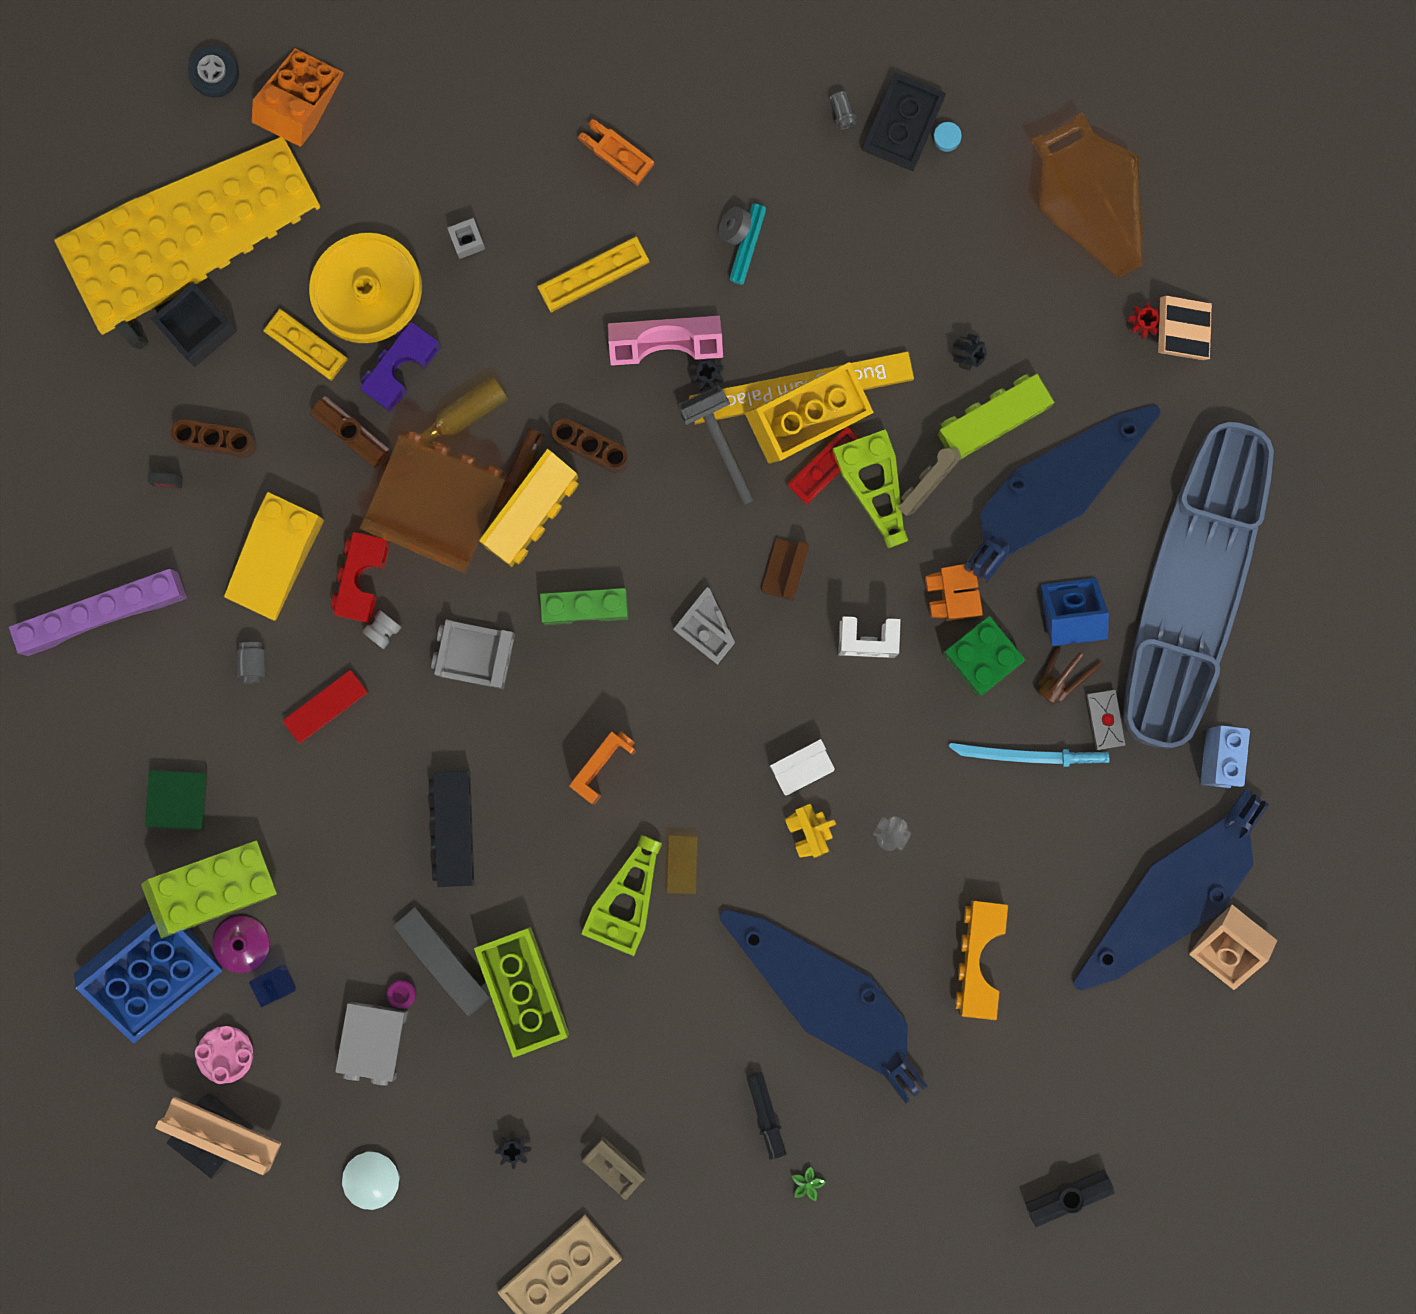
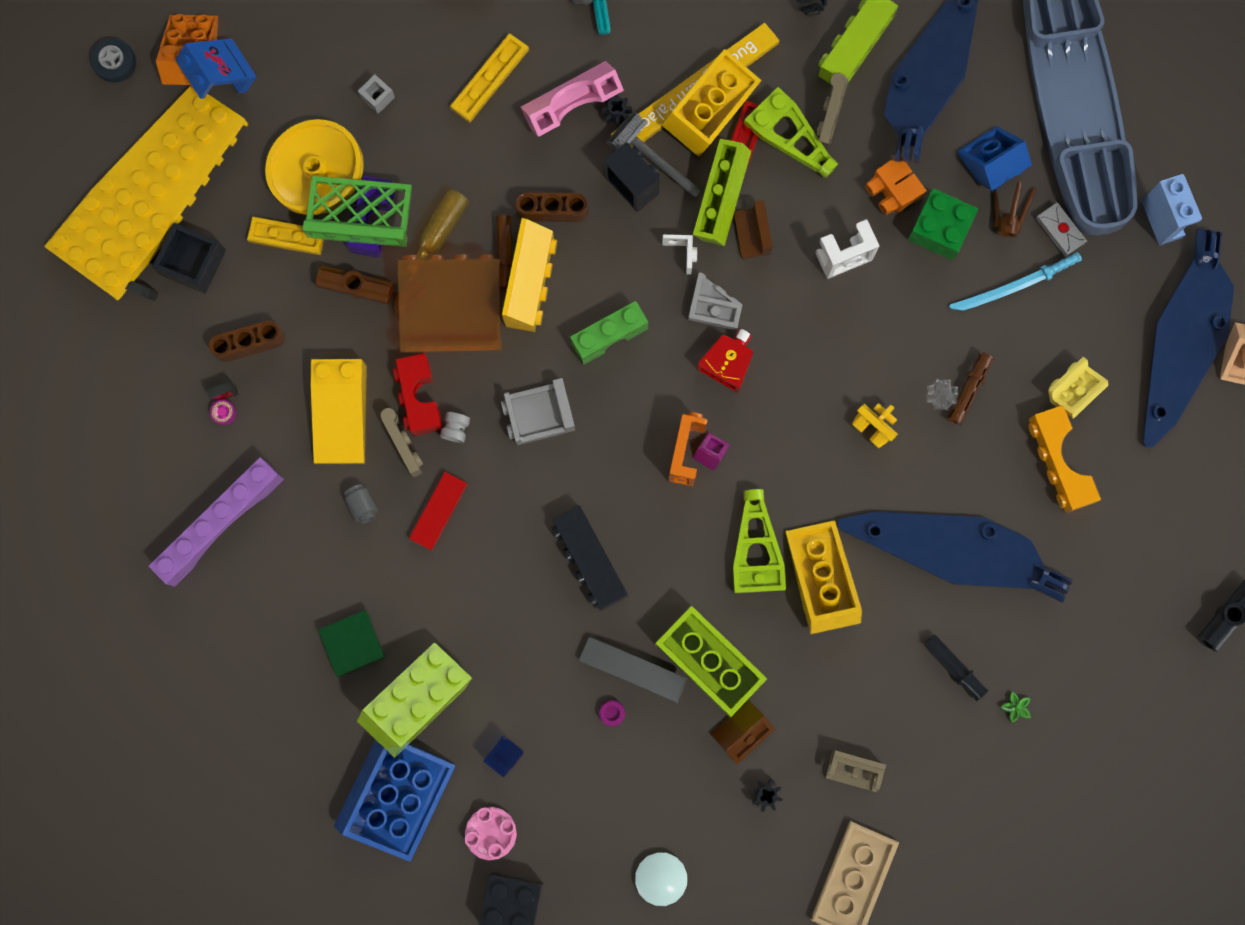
camera: 25 degrees left, 5 degrees down
light nougat fence [155,1097,281,1175] -> none
magenta dish [212,916,270,973] -> none
light grey panel [335,1001,408,1085] -> none
clear yellow plate [667,836,697,894] -> none
white panel [770,739,835,795] -> none
none -> blue panel [175,39,257,99]
none -> tile [210,399,237,426]
none -> bright green fence [303,176,412,247]
none -> dark tan plate [381,408,423,477]
none -> black piece [604,142,660,212]
none -> white bracket [662,235,697,274]
none -> lime brick [693,139,751,246]
none -> magenta slope [694,432,730,470]
none -> red torso [697,329,754,393]
none -> reddish brown panel [711,700,775,764]
none -> yellow slope [785,520,862,634]
none -> reddish brown pin [947,352,994,426]
none -> light yellow bracket [1048,357,1108,419]

